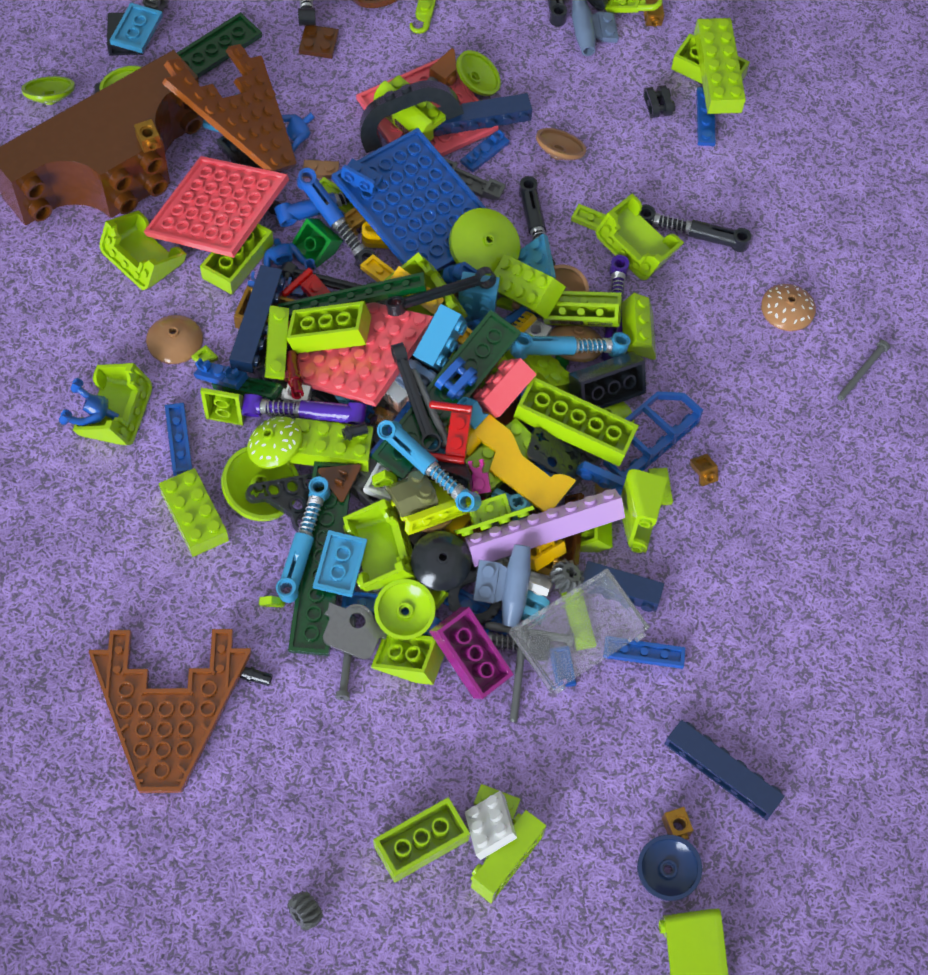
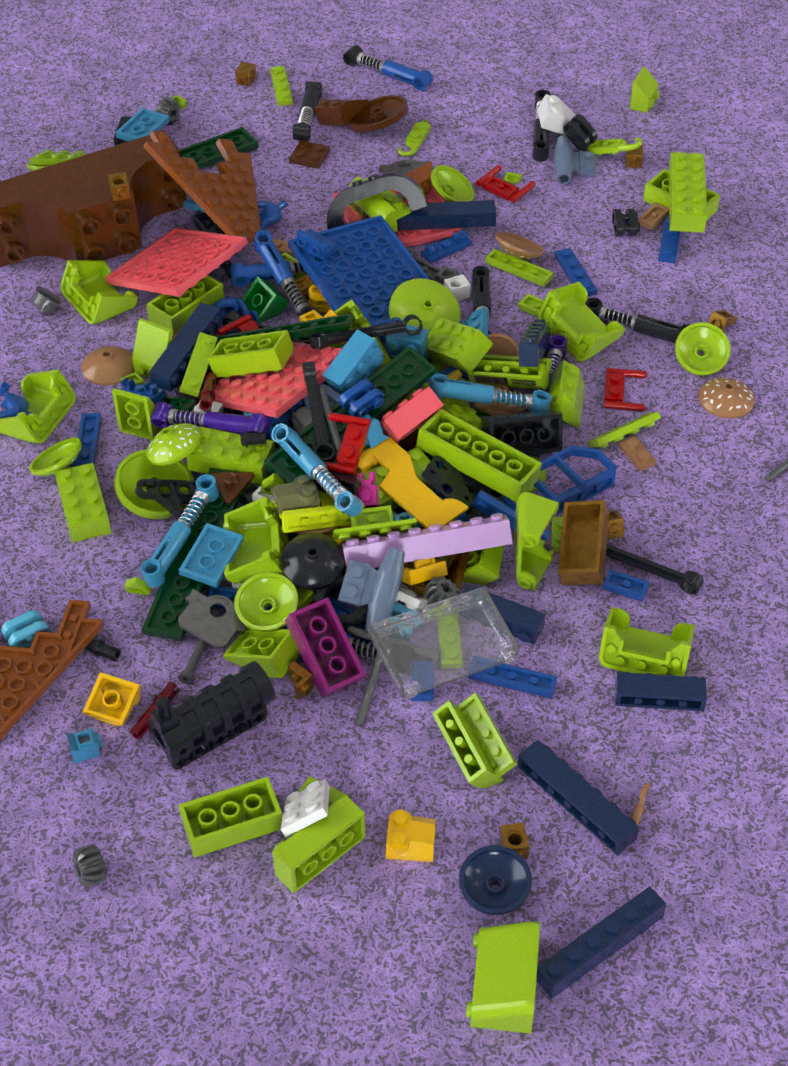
camera: 15 degrees right, 15 degrees down
none -> medium azure brick [1,610,51,648]
none -> lime dish [29,437,82,476]
none -> lime plate [30,149,90,165]
none -> dark grey piece [33,286,61,314]
none -> dark azure window [66,728,103,764]
none -> yellow slope [83,672,142,726]
none -> dark red pin [129,682,180,740]
none -> lime slope [132,318,173,378]
none -> black piece [147,661,275,770]
none -> pearl gold bracket [288,661,314,700]
none -> flat silver piece [379,160,430,175]
none -> yellow slope [386,810,436,862]
none -> lime brick [432,693,517,788]
none -> white brick [444,274,471,301]
none -> red plate [476,165,536,203]
none -> lime plate [485,249,554,287]
none -> lime tile [503,172,522,185]
none -> dark blue brick [519,319,550,367]
none -> dark blue brick [536,886,666,999]
none -> blue plate [554,248,597,296]
none -> pearl gold piece [557,500,609,585]
none -> lime plate [587,411,661,449]
none -> lime windscreen [599,607,696,676]
none -> blue plate [602,569,650,602]
none -> red plate [604,368,647,412]
none -> black piece [606,544,704,595]
none -> dark blue brick [615,672,707,712]
none -> medium nougat plate [618,436,656,471]
none -> medium nougat piece [631,783,650,826]
none -> medium nougat plate [638,203,669,230]
none -> lime dish [675,322,730,376]
none -> pearl gold bracket [708,309,738,331]

